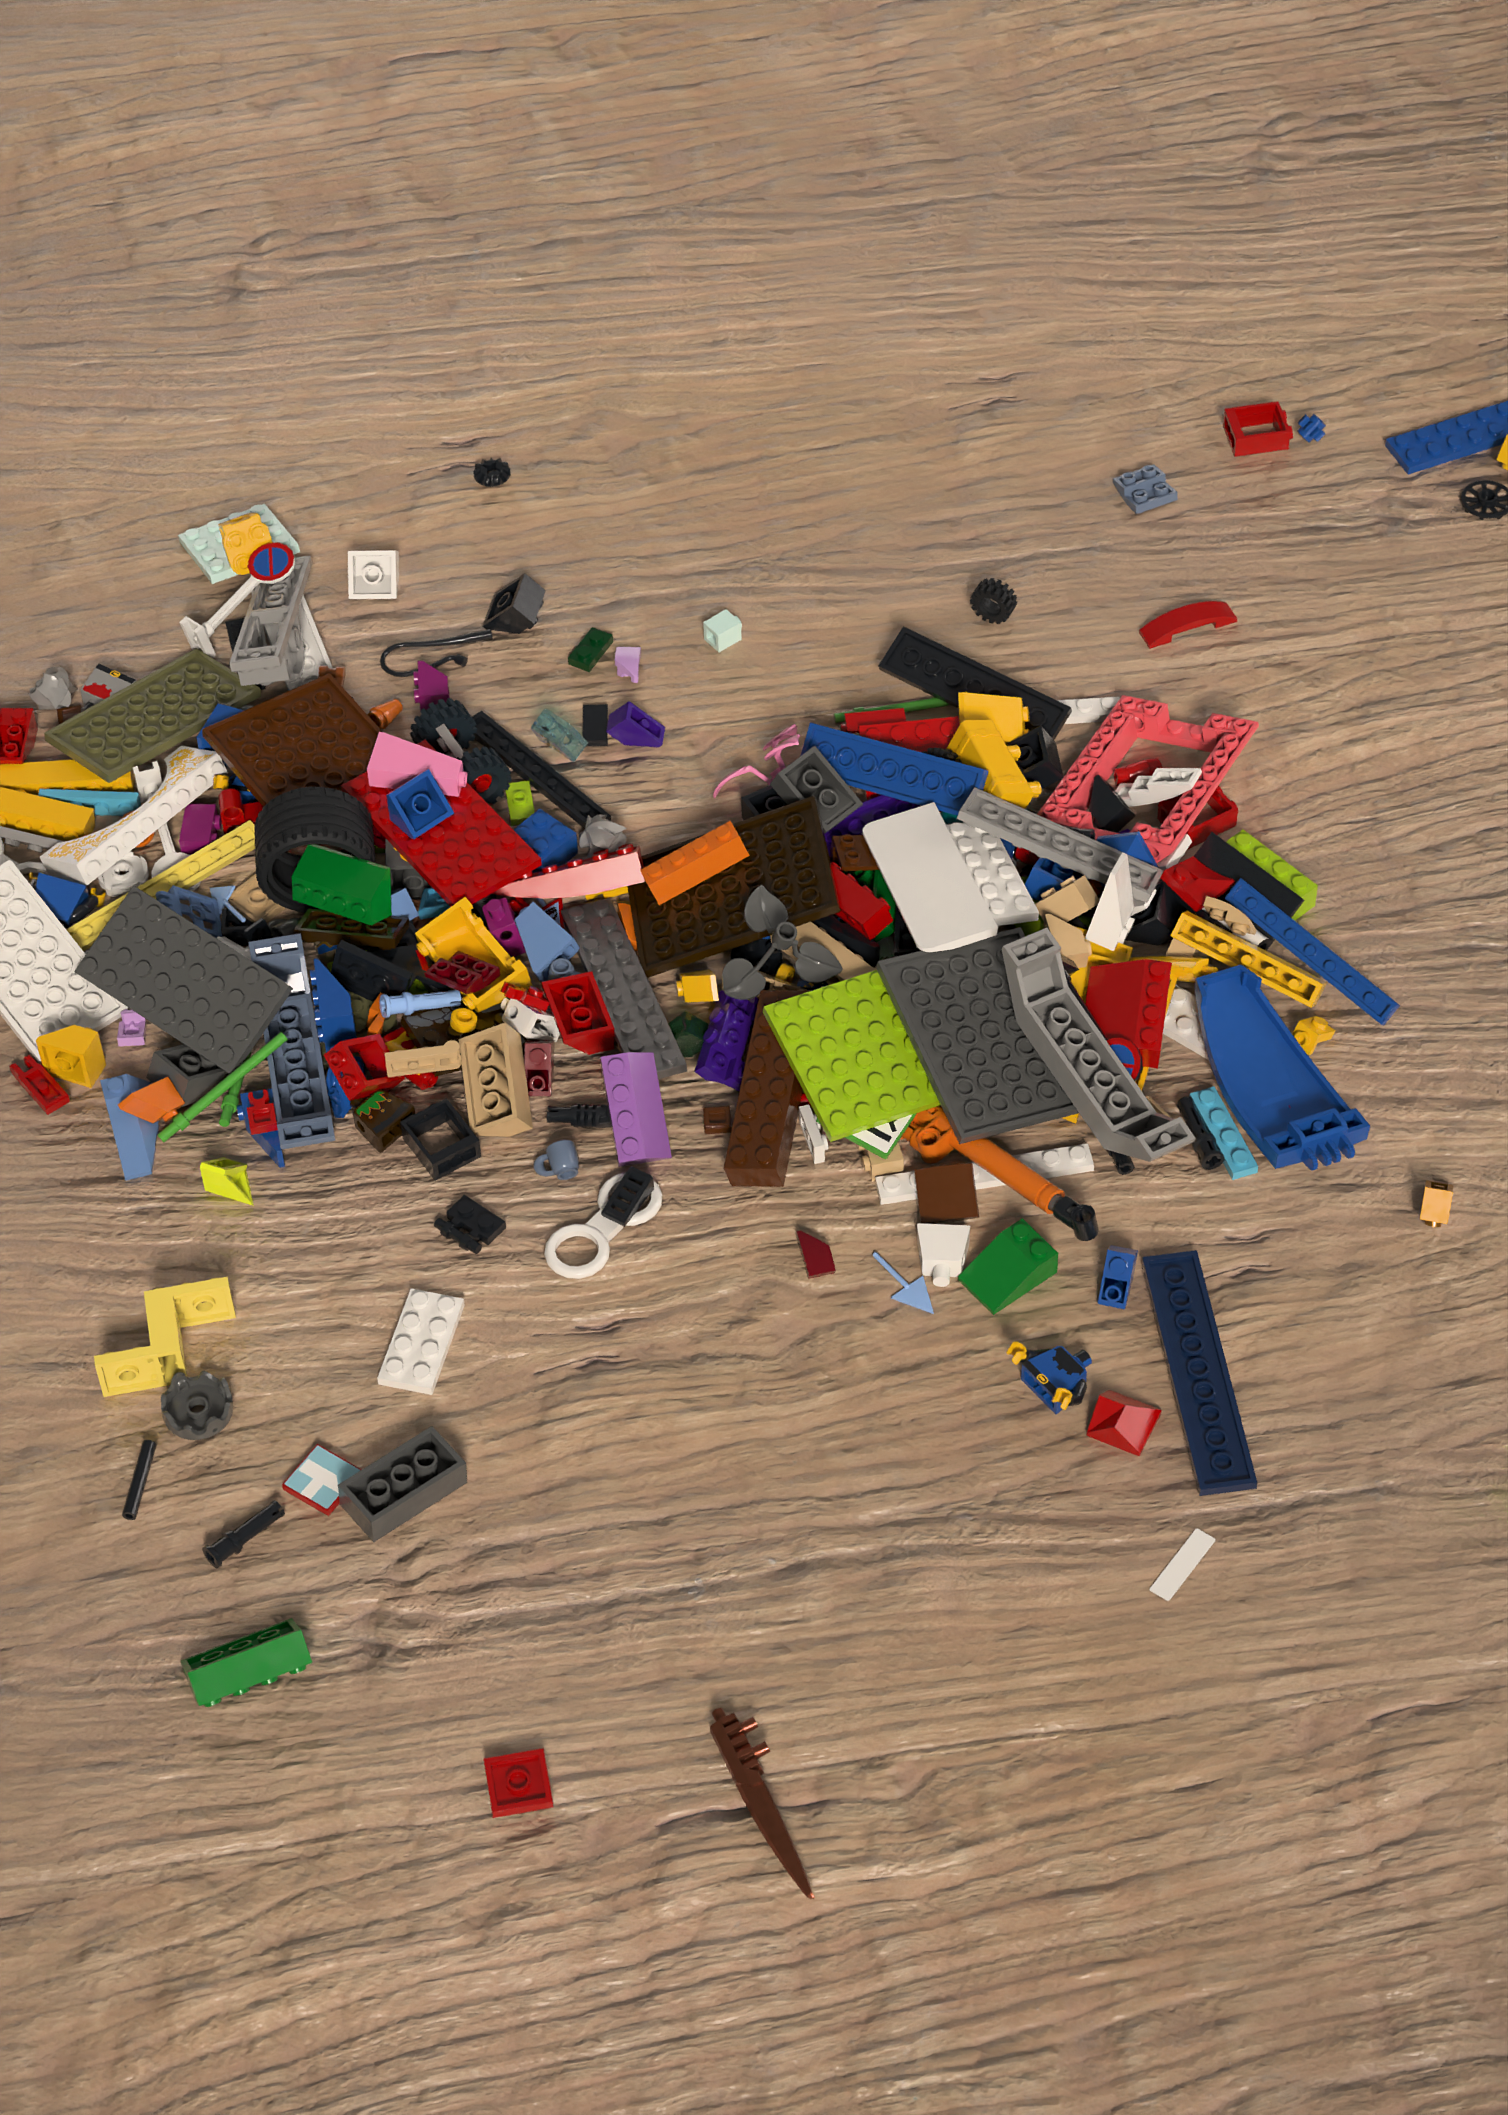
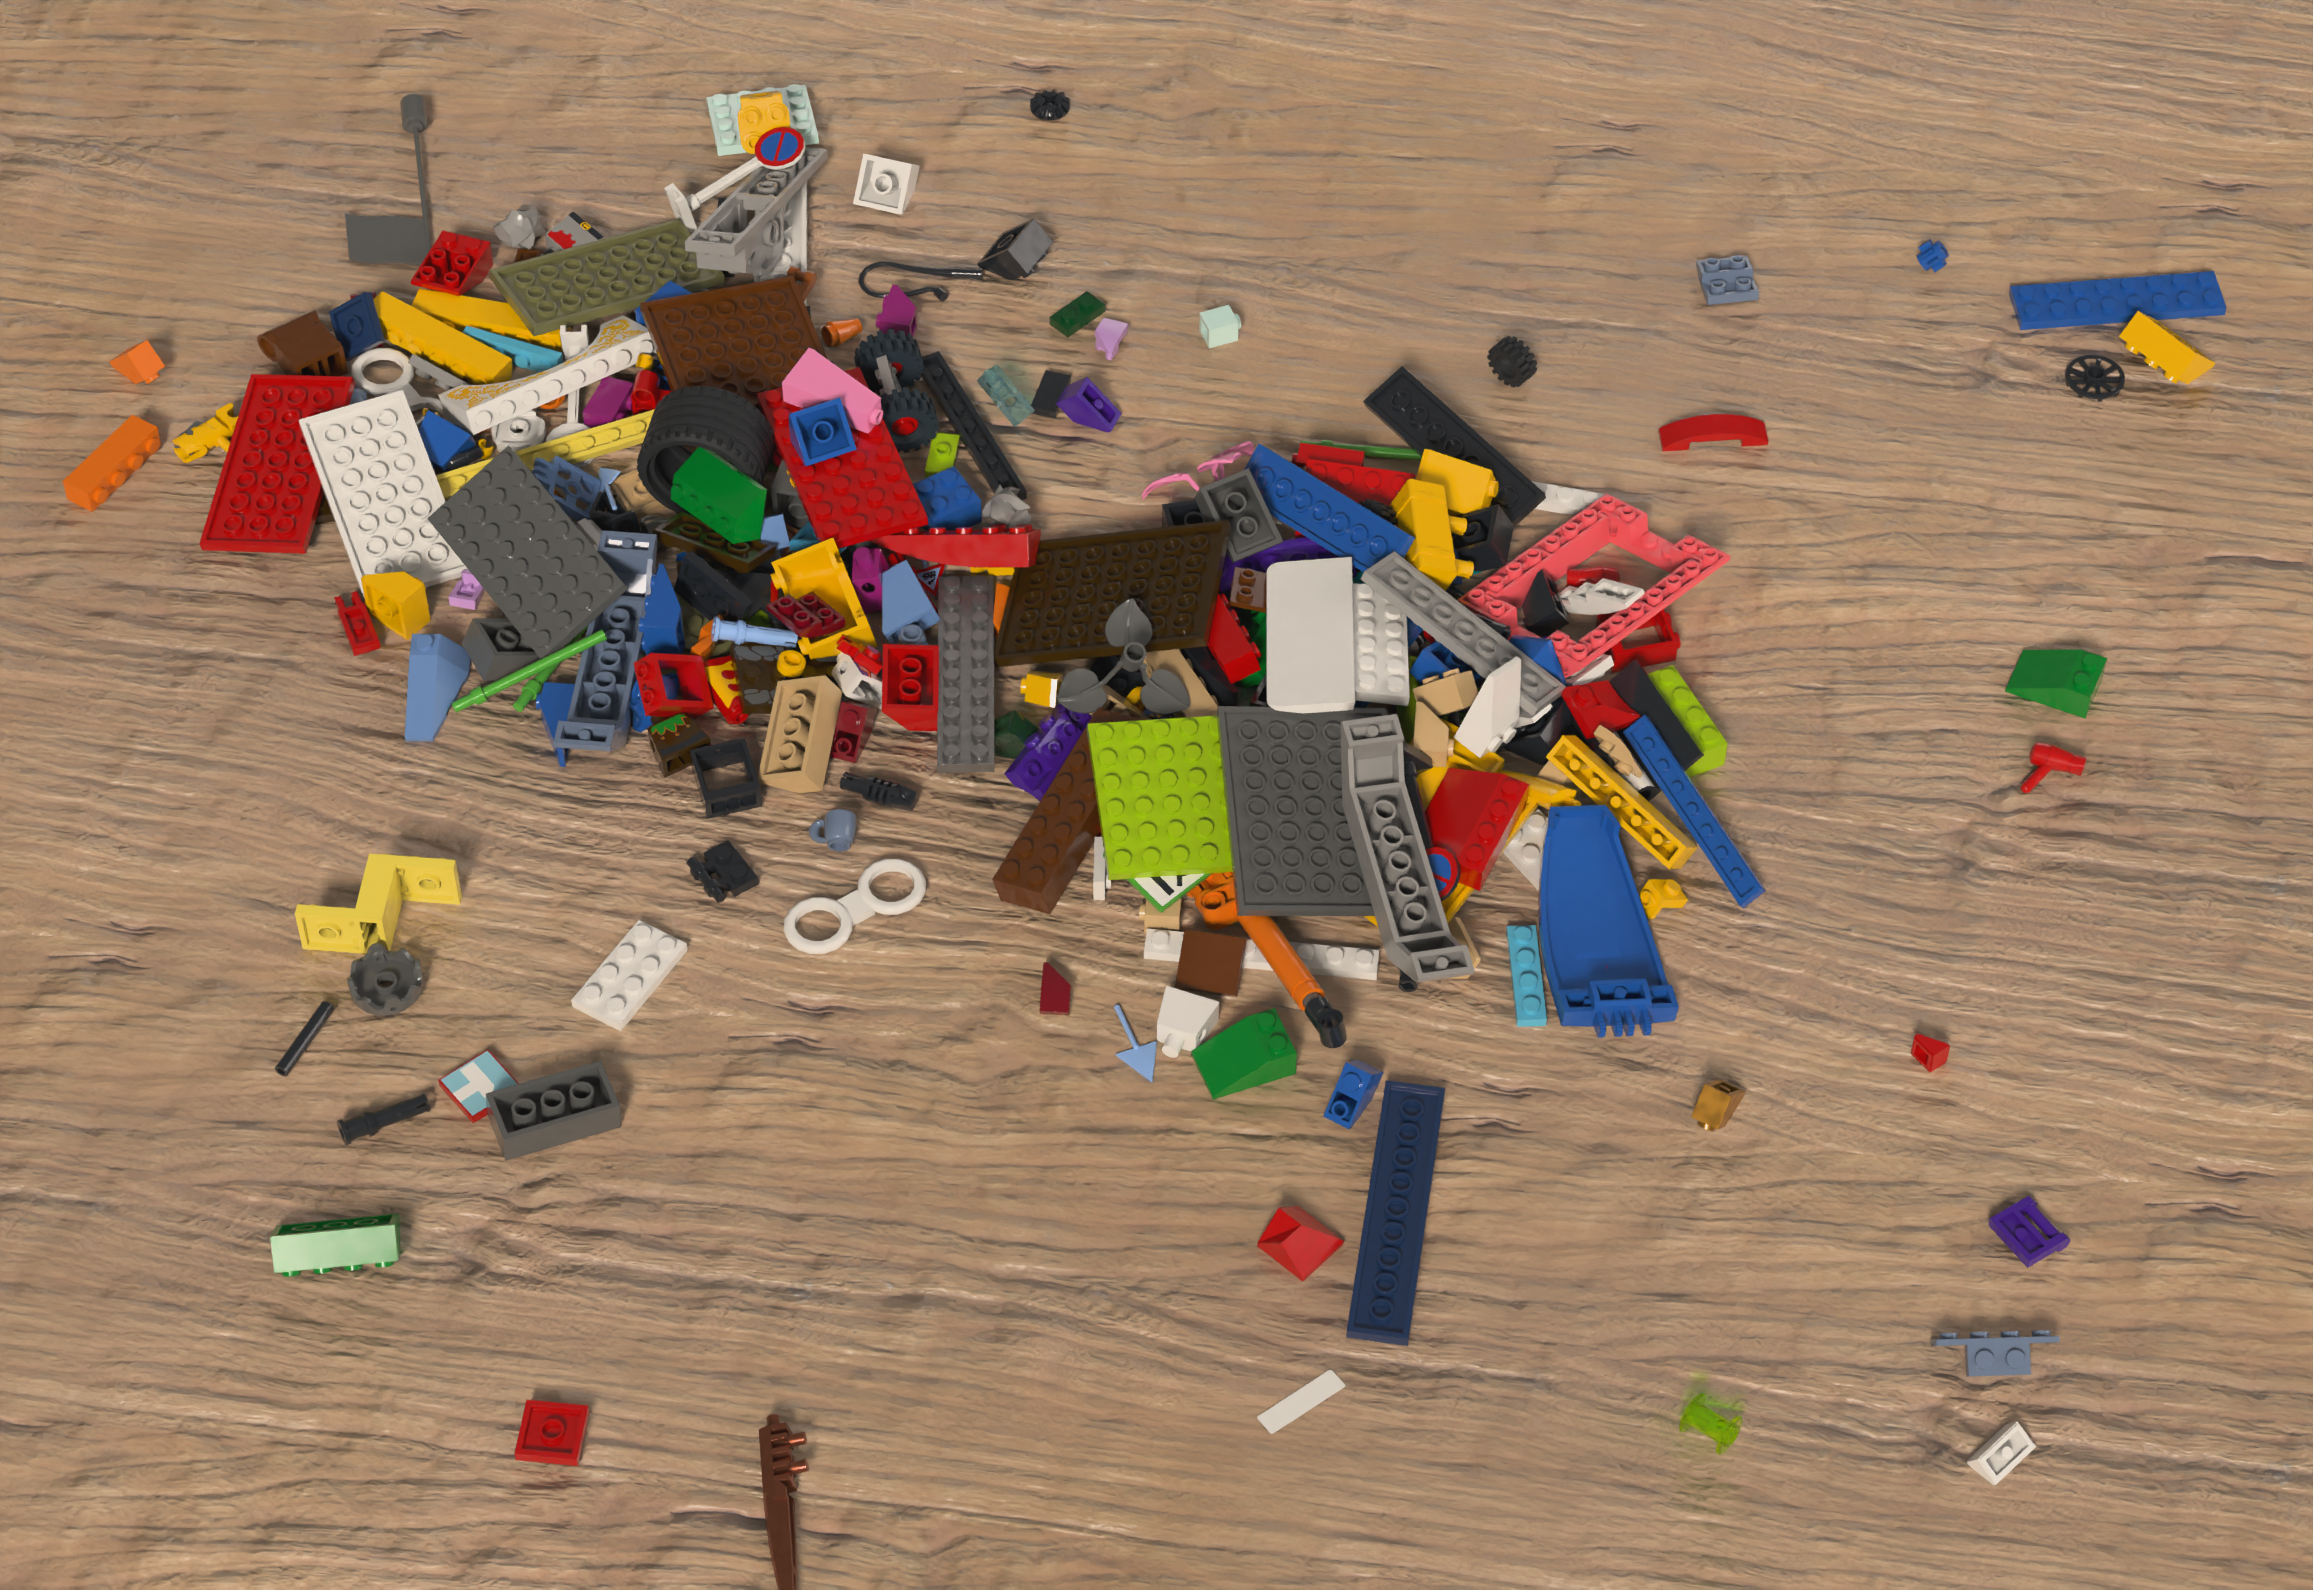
camera: 15 degrees right, 0 degrees up
orange slope [118,1077,185,1124] -> none
neon yellow slope [200,1157,254,1206] -> none
red plate [247,1089,278,1135] -> none
tan plate [385,1040,462,1077] -> none
medium lavender slope [600,1052,672,1167] -> none
black slope [601,1166,654,1227] -> none
orange brick [640,821,749,905] -> none
reddish brown tile [703,1106,732,1134] -> none
torso [1006,1342,1092,1414] -> none
black pin [1176,1096,1225,1170] -> none
red window [1223,401,1293,457] -> none

